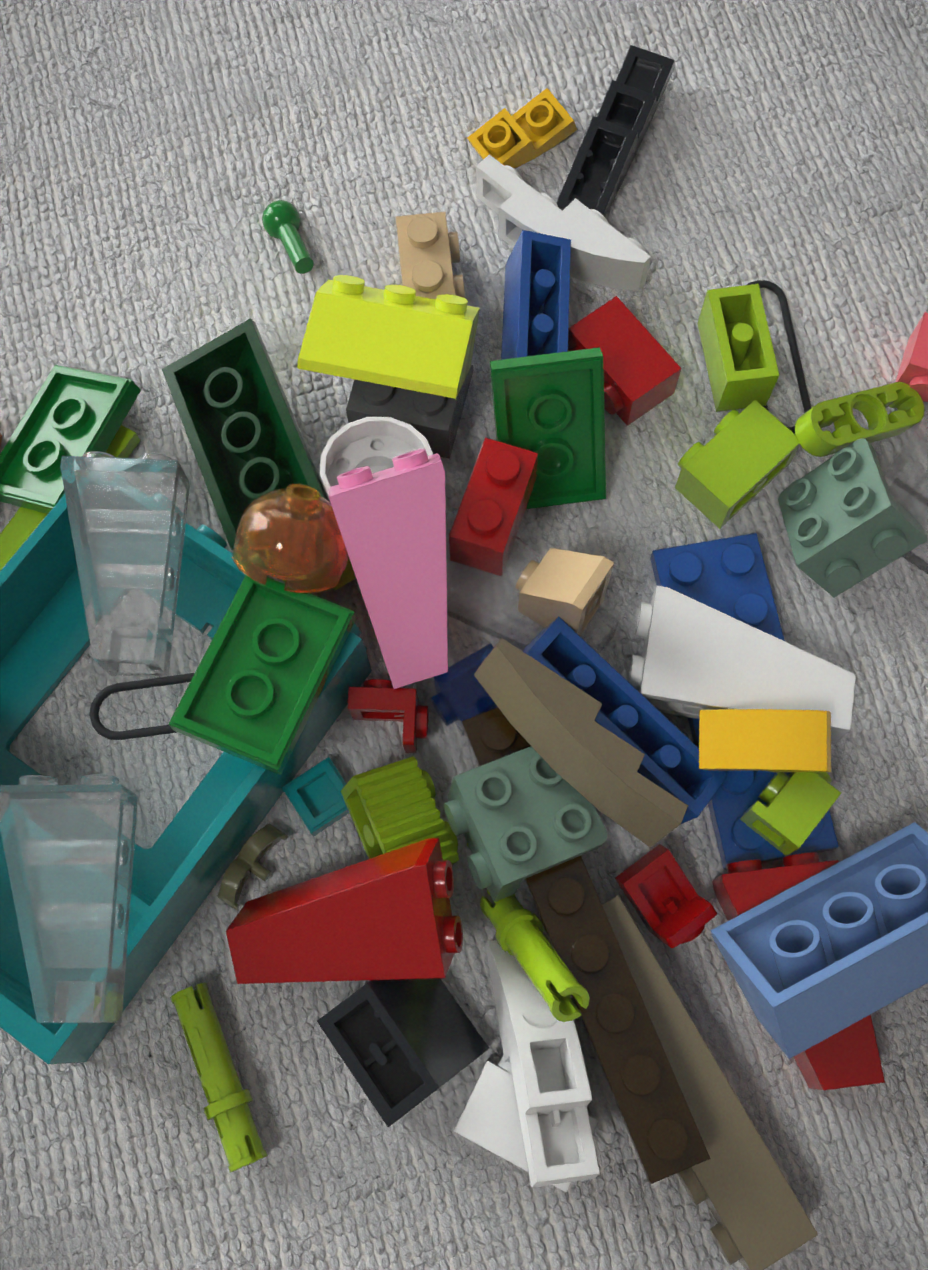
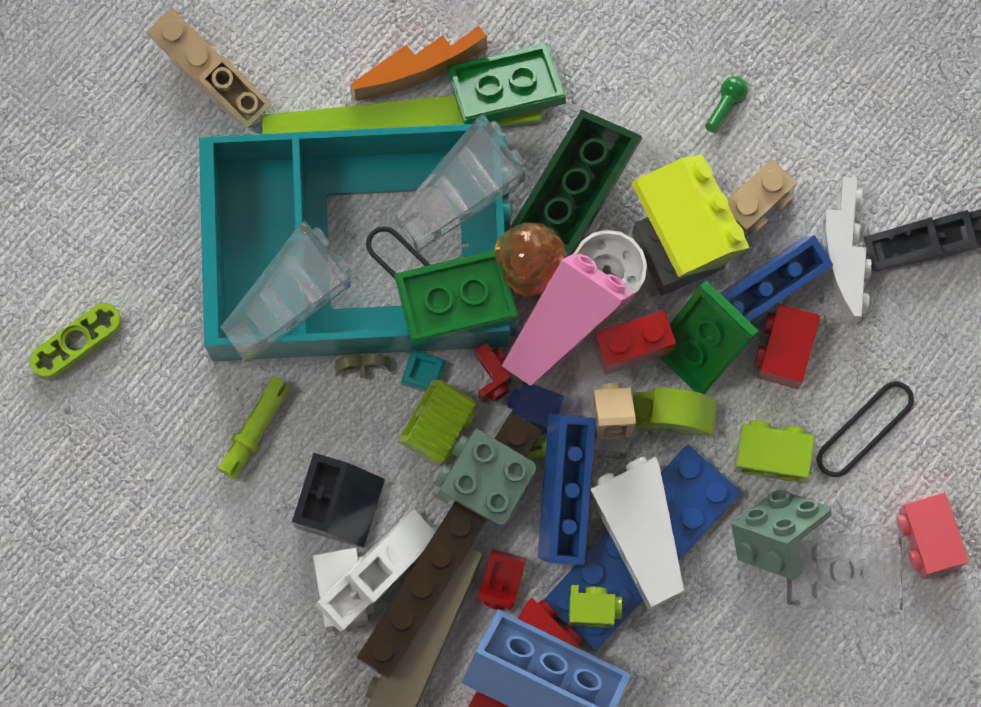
camera: 50 degrees right, 5 degrees up
red slope [226,838,463,984] -> none
yellow slope [467,88,577,168] -> none
dark tan slope [474,638,688,848] -> none
lime pin [480,890,590,1022] -> none
lime brick [697,284,780,412] -> none
yellow slope [699,709,831,772] -> none
lime beam [795,382,925,457] -> none
none -> lime brick [633,387,717,435]

